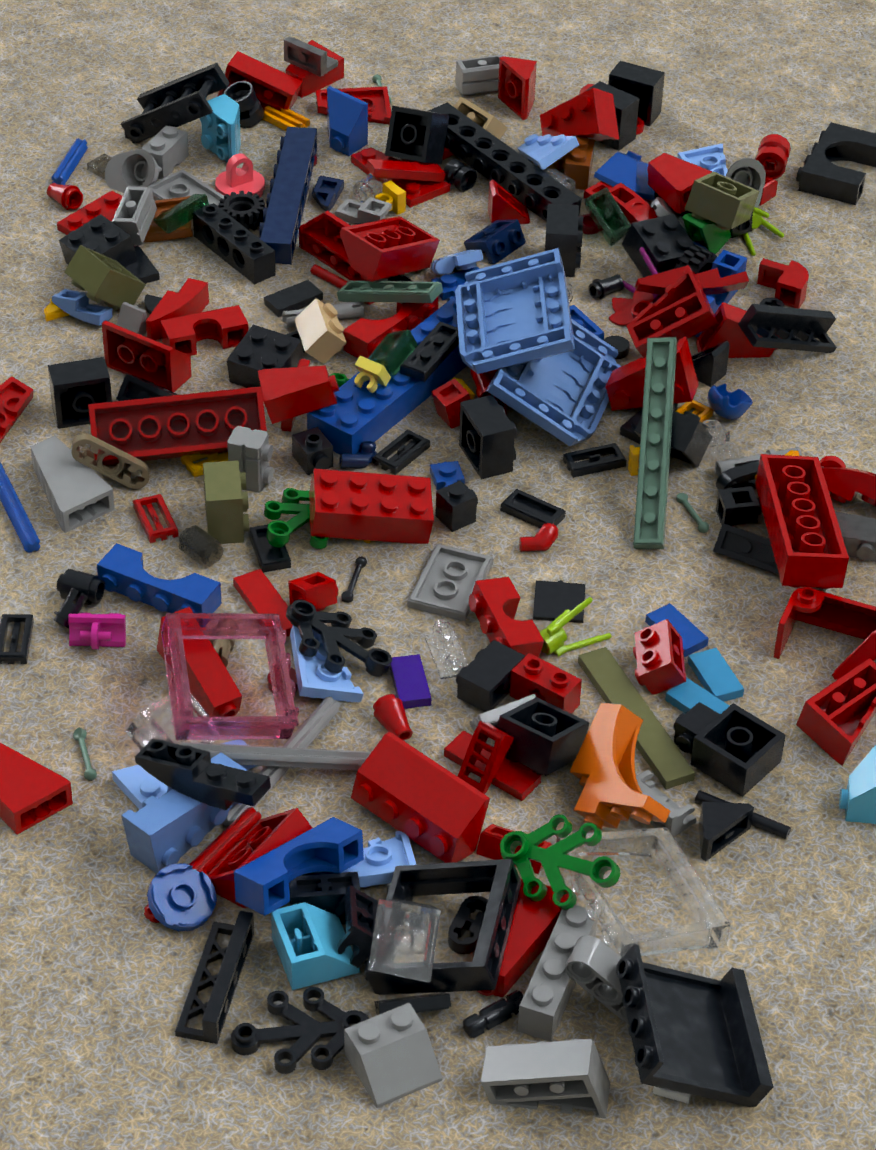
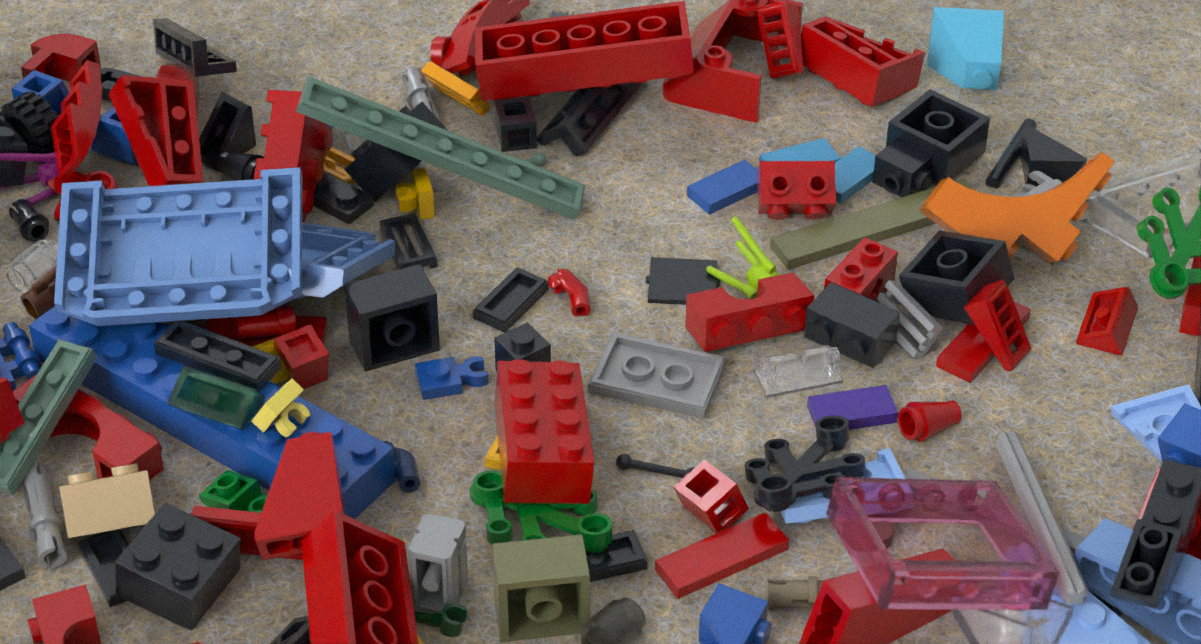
camera: 90 degrees left, 0 degrees up
black brick [292,427,333,475] -> none
red slope [351,732,490,863] -> none
black tile [372,429,430,475] -> none
black beam [716,461,759,490] -> none

